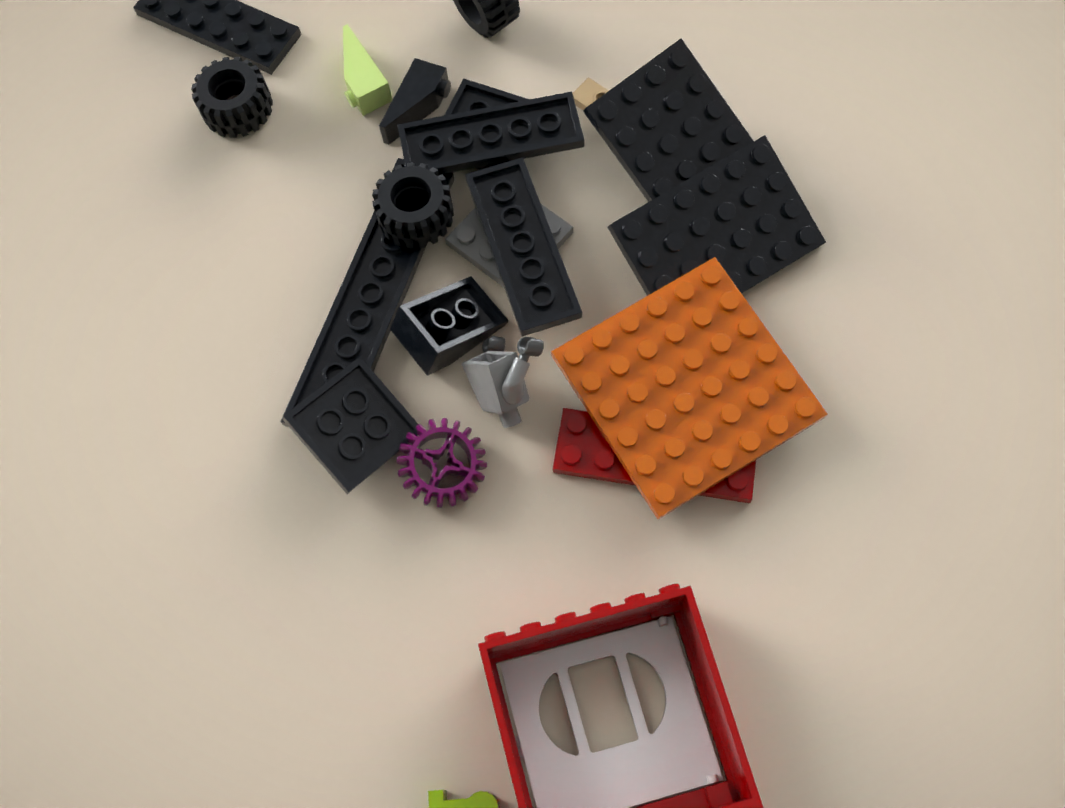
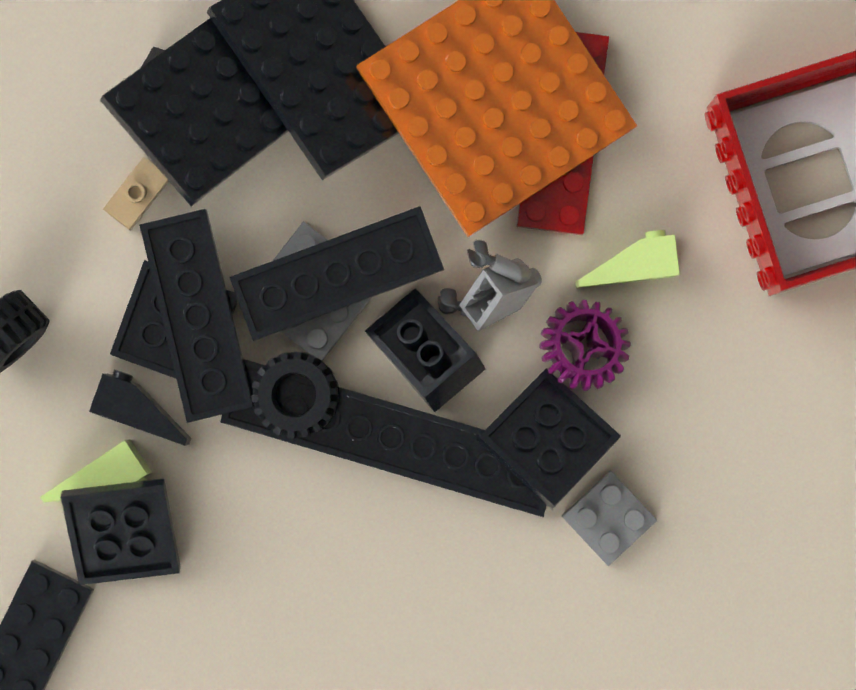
camera: 100 degrees left, 20 degrees up
black tyre [191,57,273,138] -> none
none -> black plate [61,479,181,585]
none -> light grey plate [562,471,657,566]
none -> yellowish green slope [575,230,680,289]

